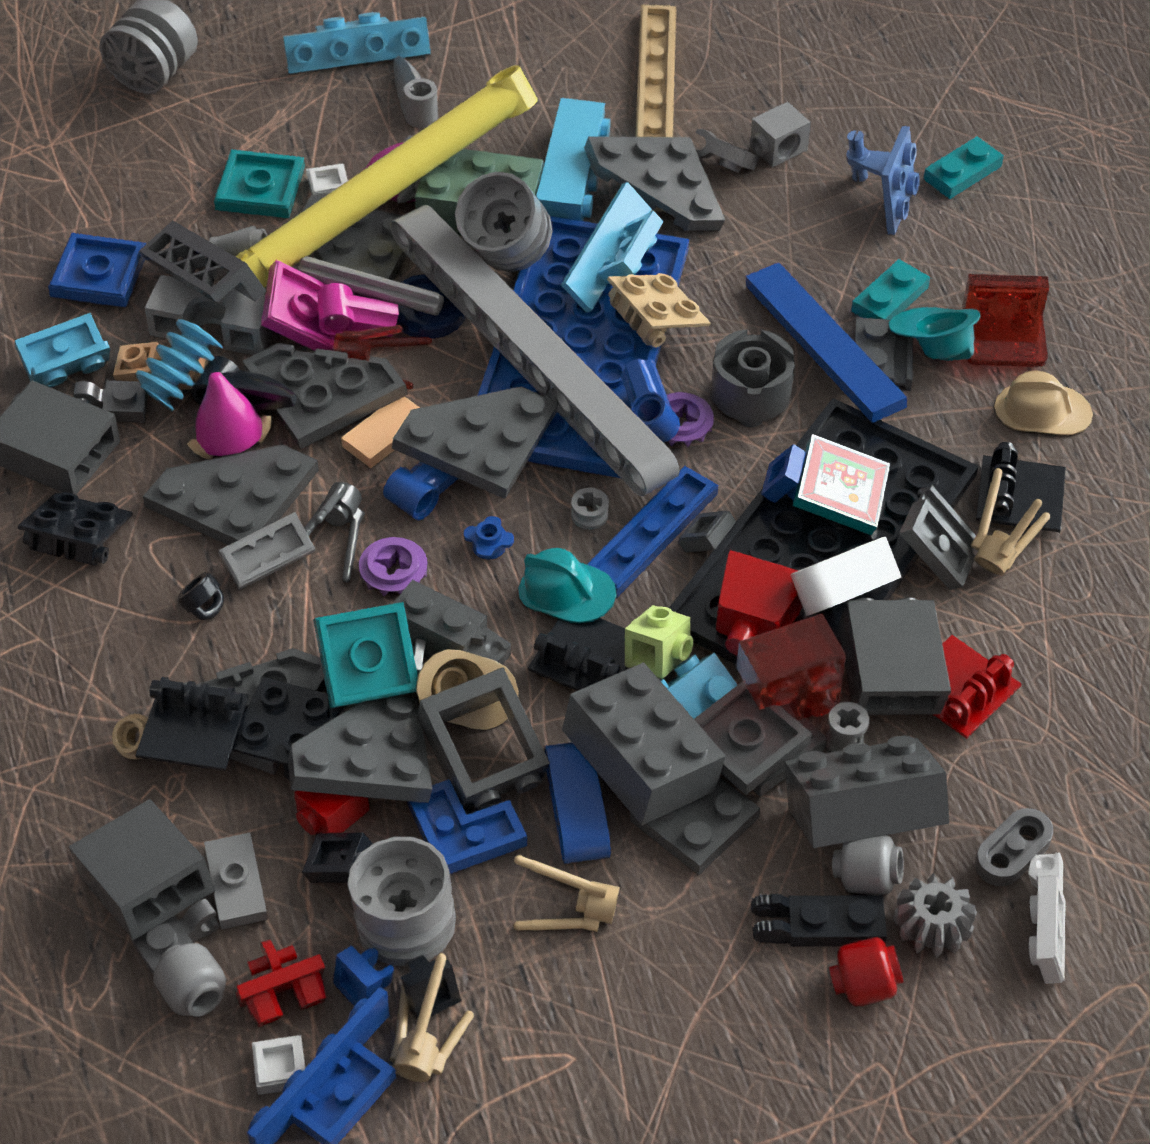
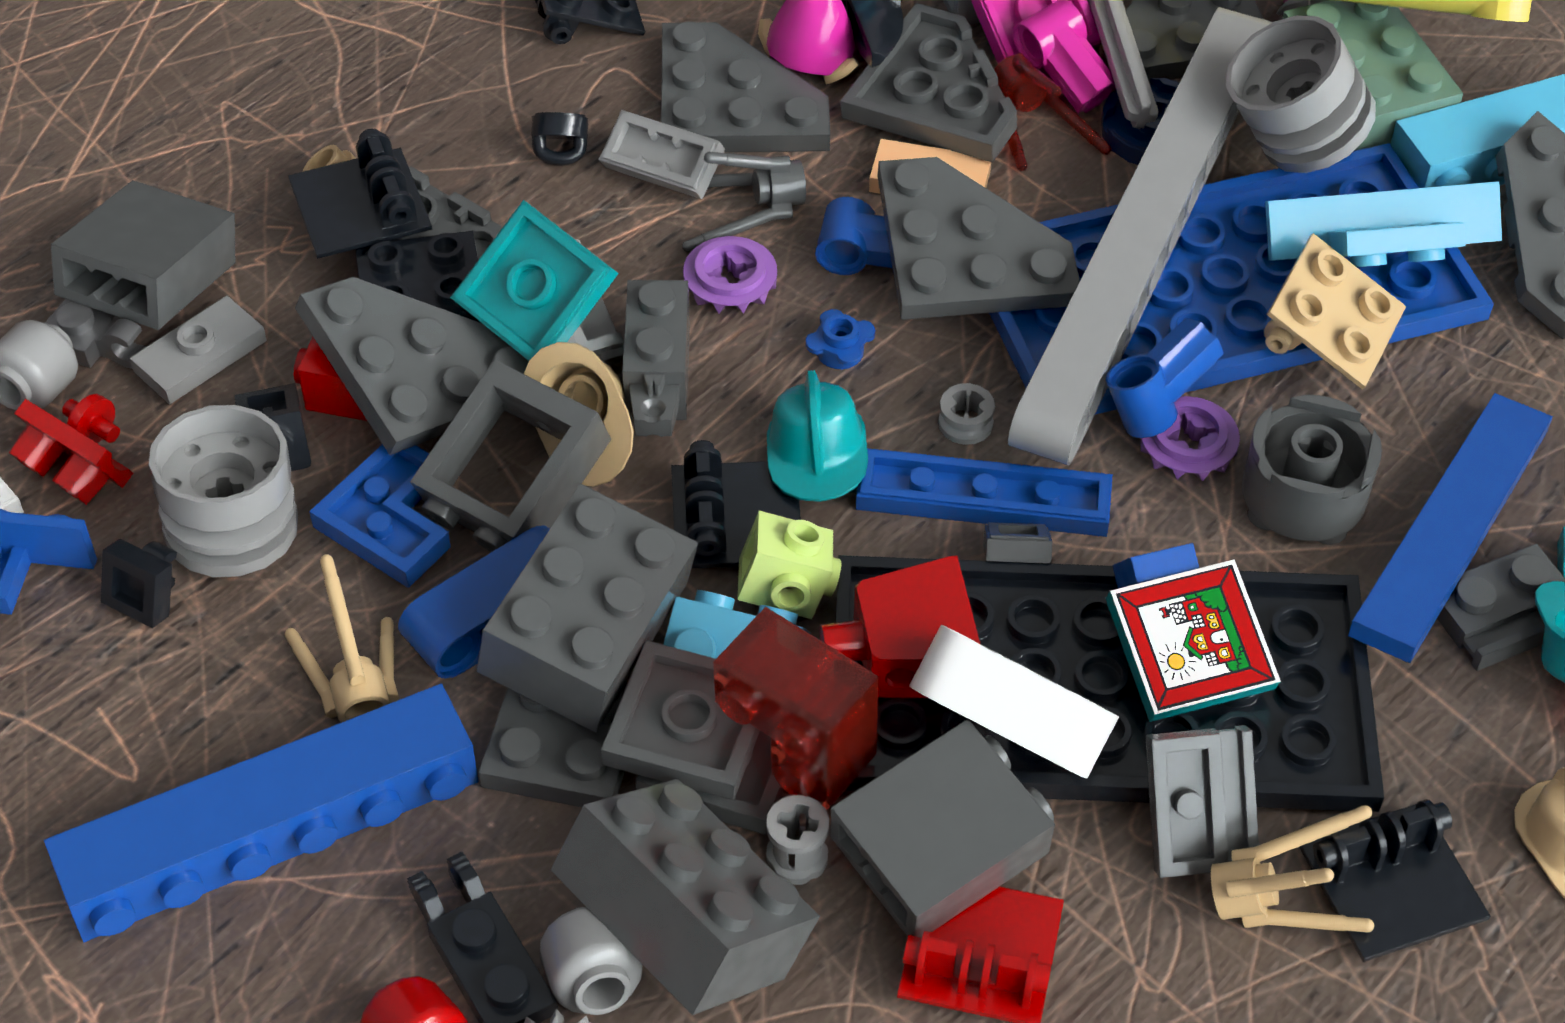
camera: 60 degrees right, 0 degrees up
blue tile [333,945,394,1006] -> none
tan plant [389,953,474,1082] -> none
none -> blue brick [44,683,479,943]

